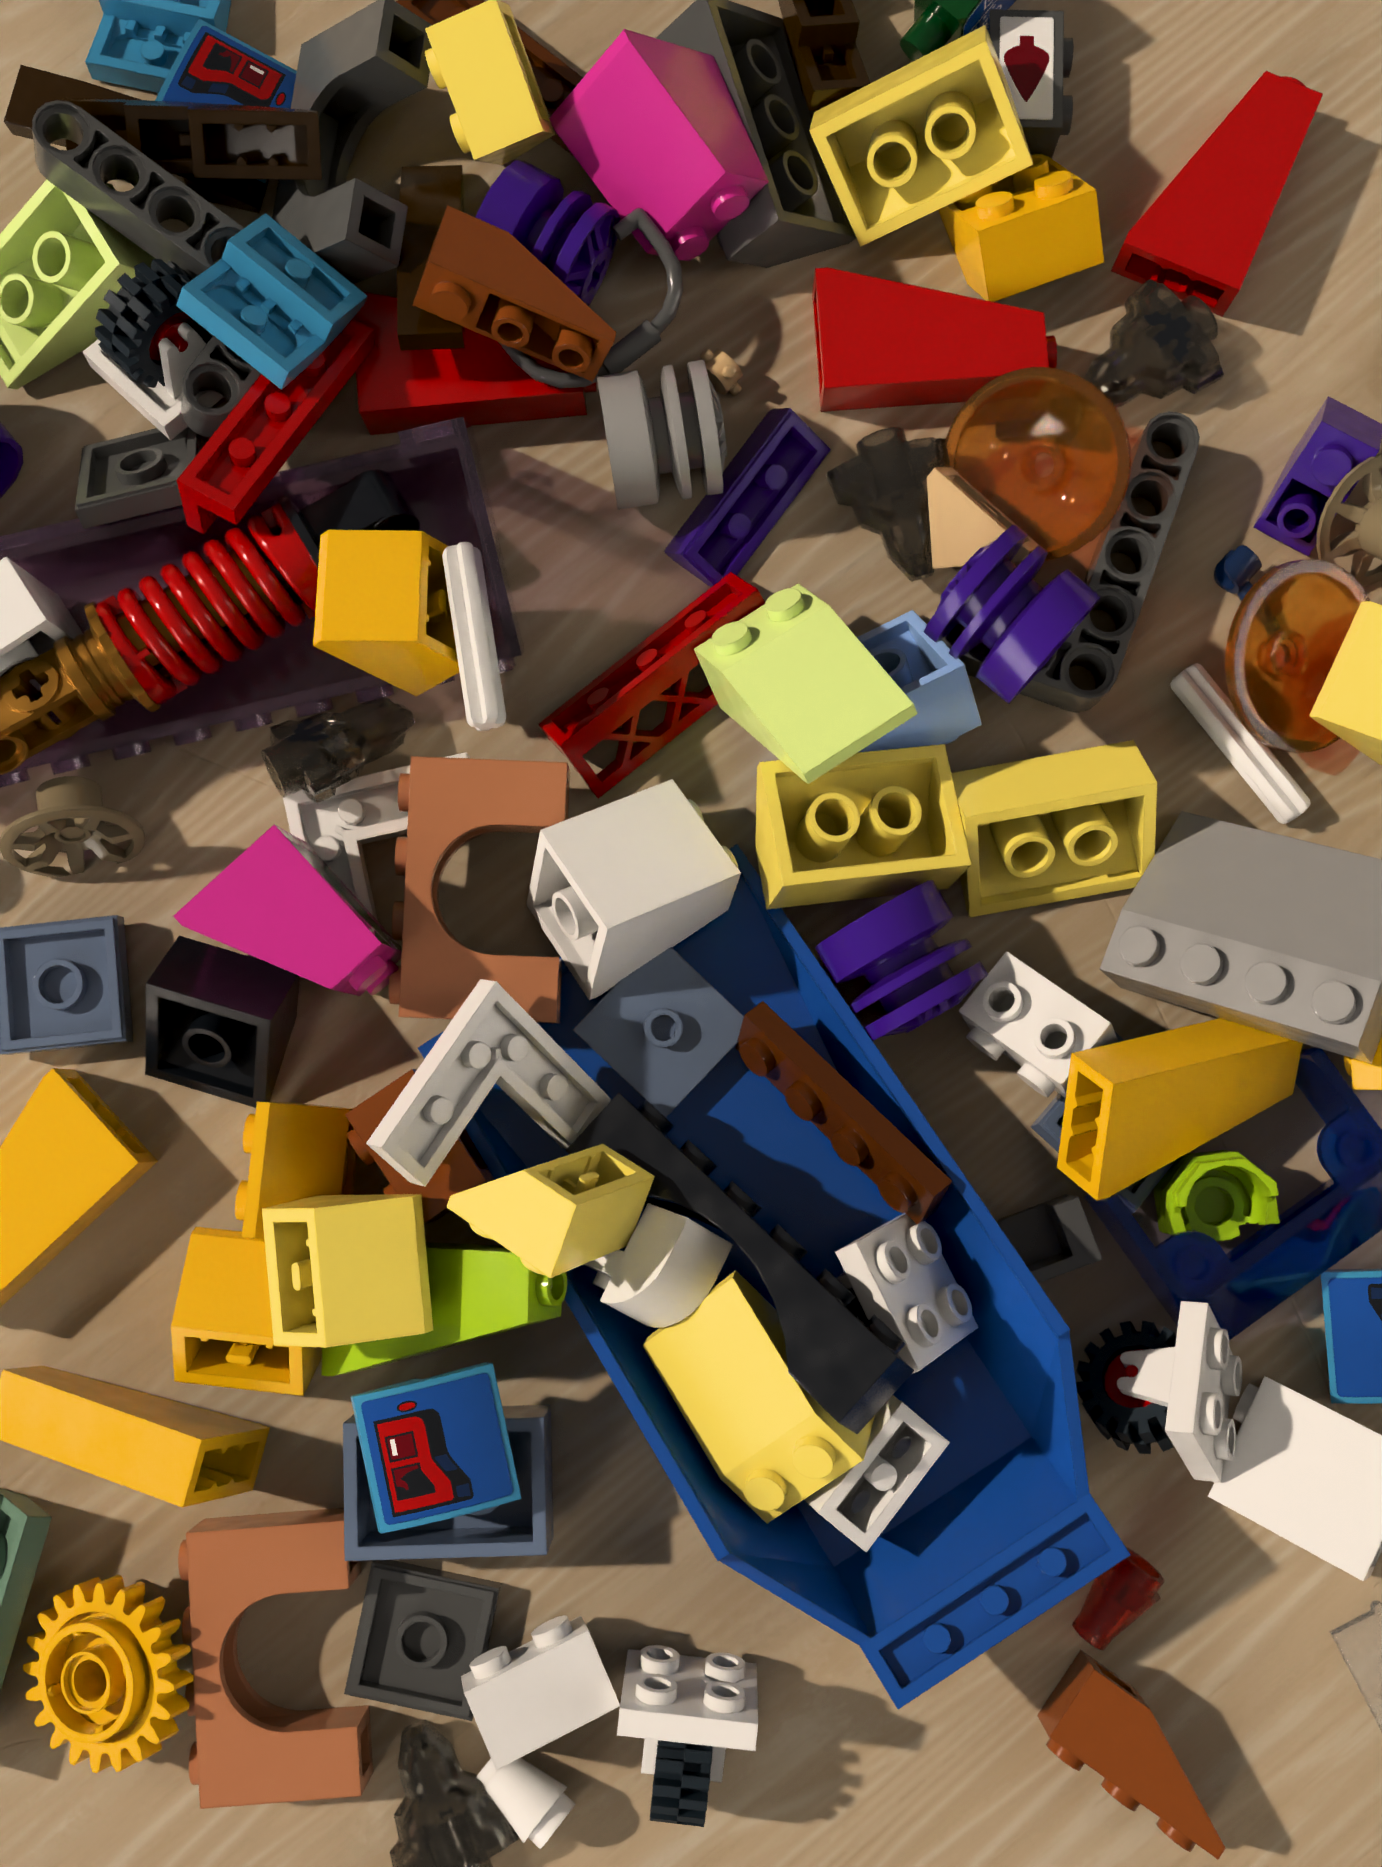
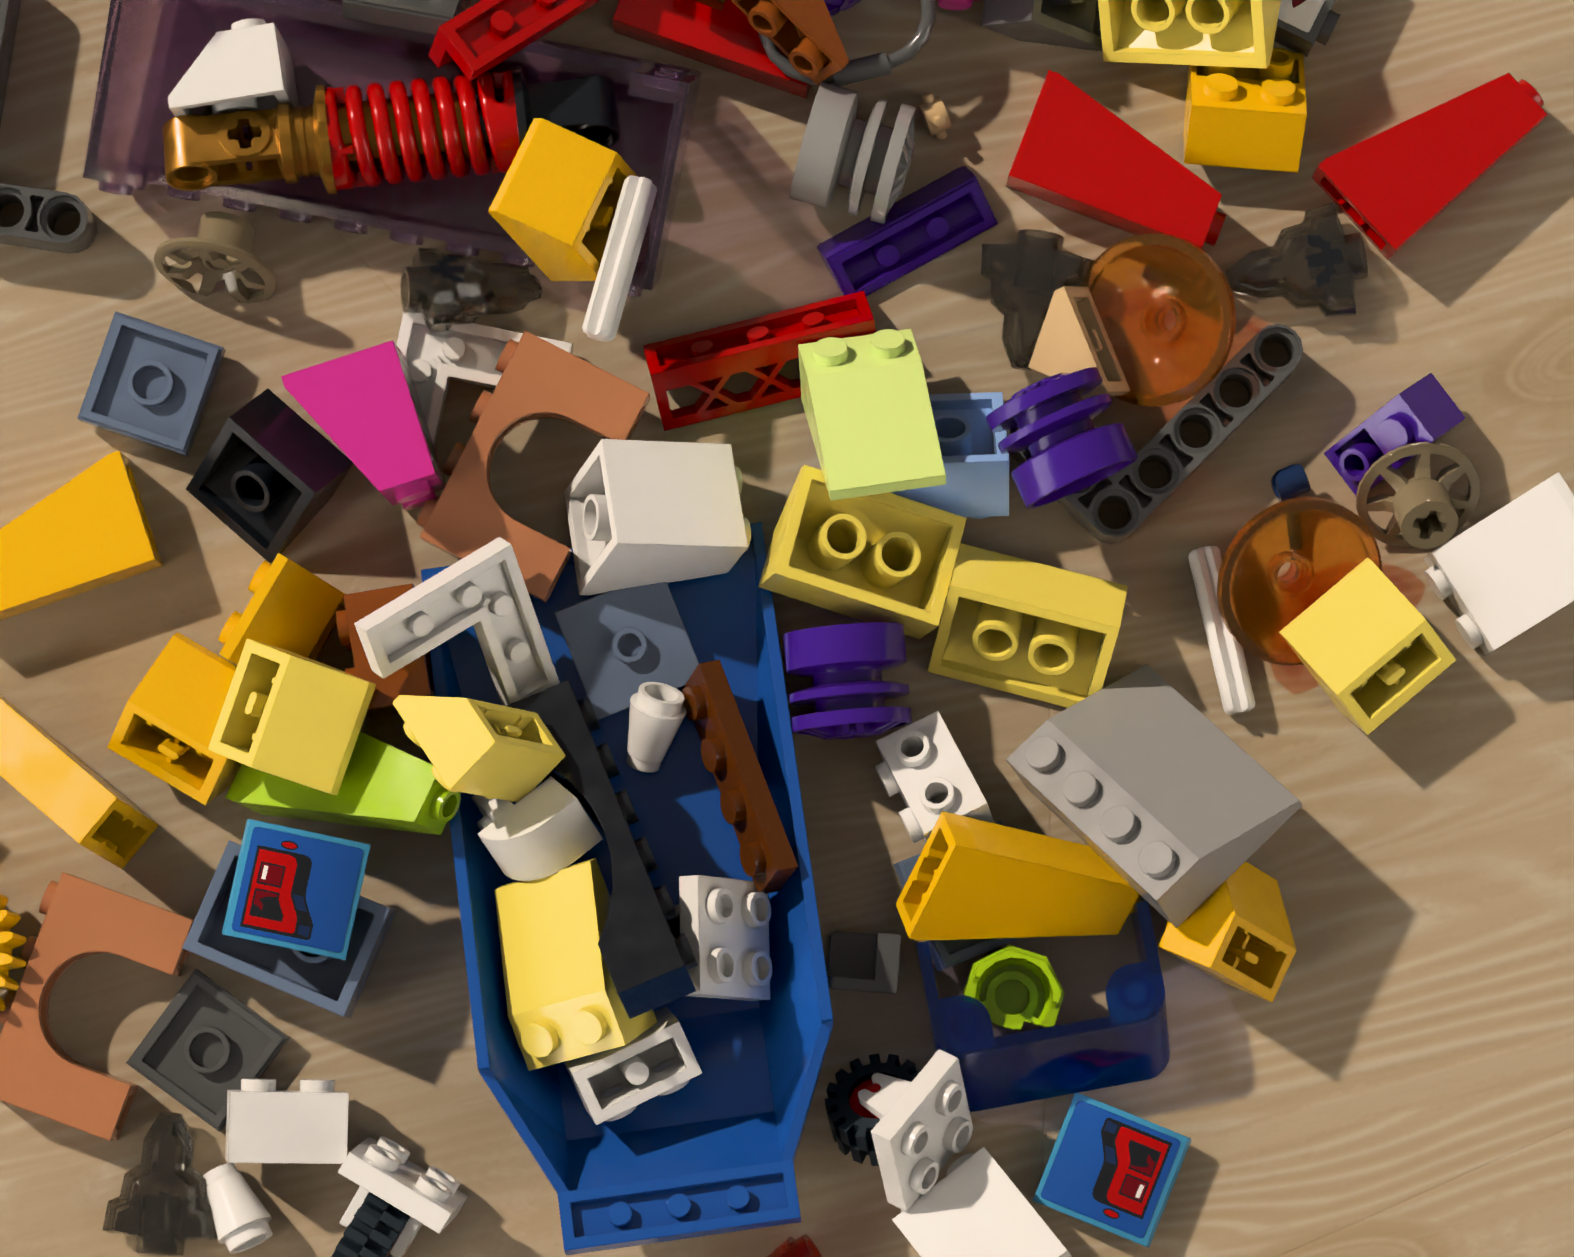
camera: 20 degrees right, 0 degrees up
none -> white cone [626,682,687,772]

